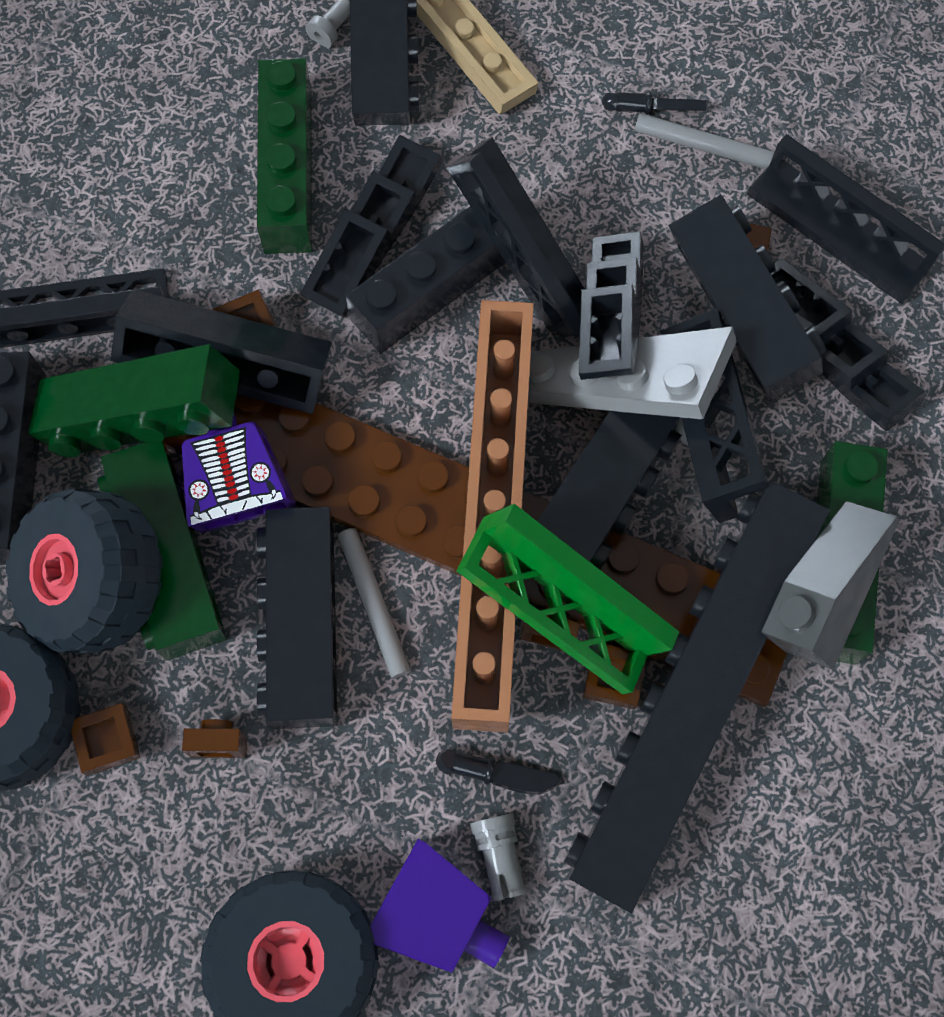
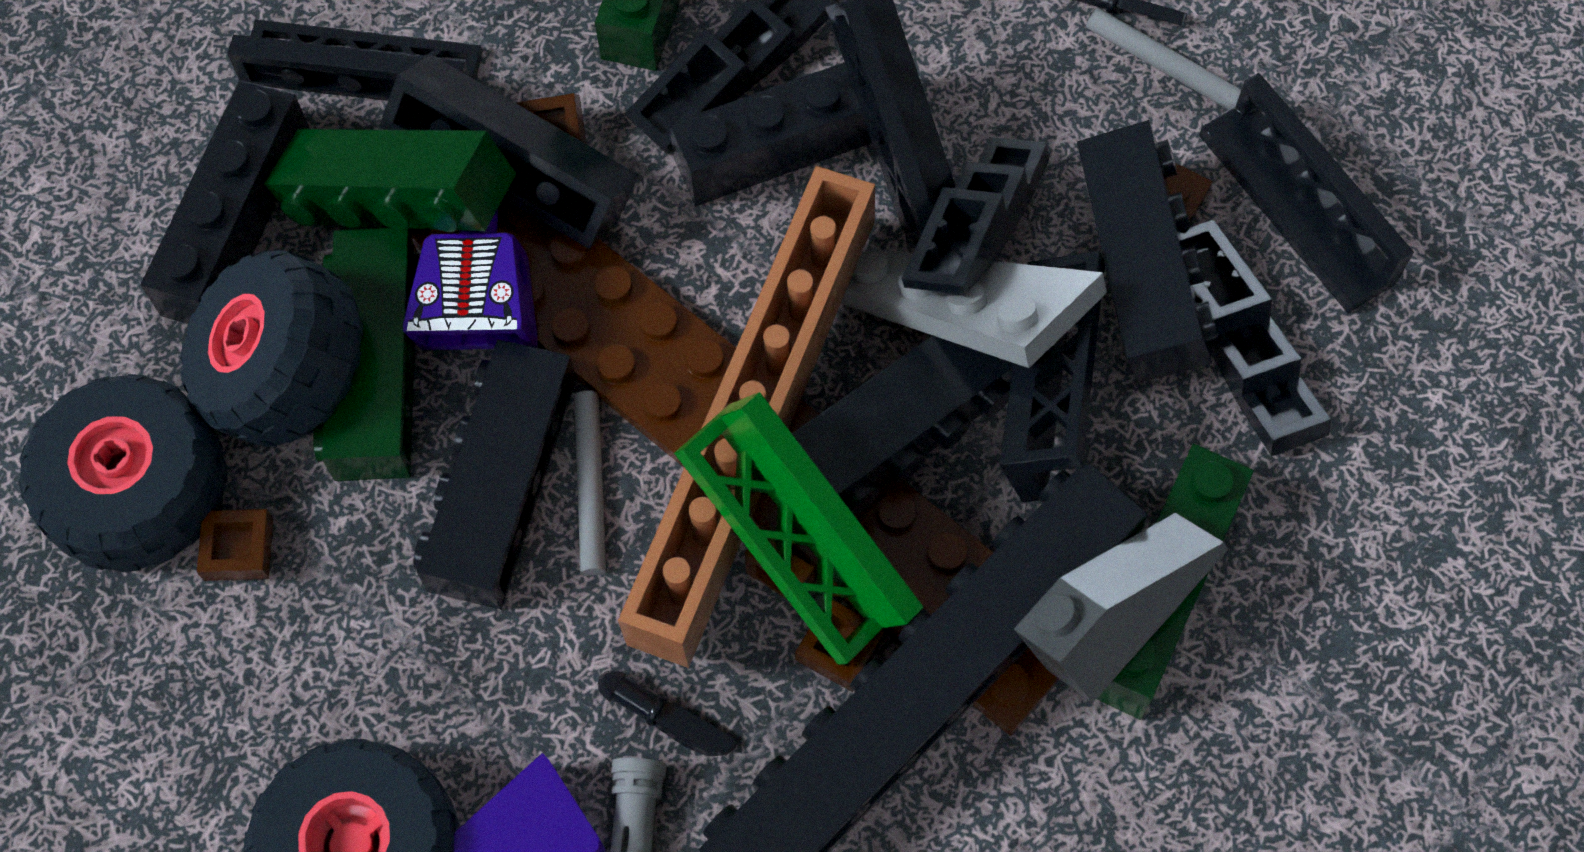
camera: 20 degrees right, 5 degrees down
reddish brown plate [182,719,247,758] -> none

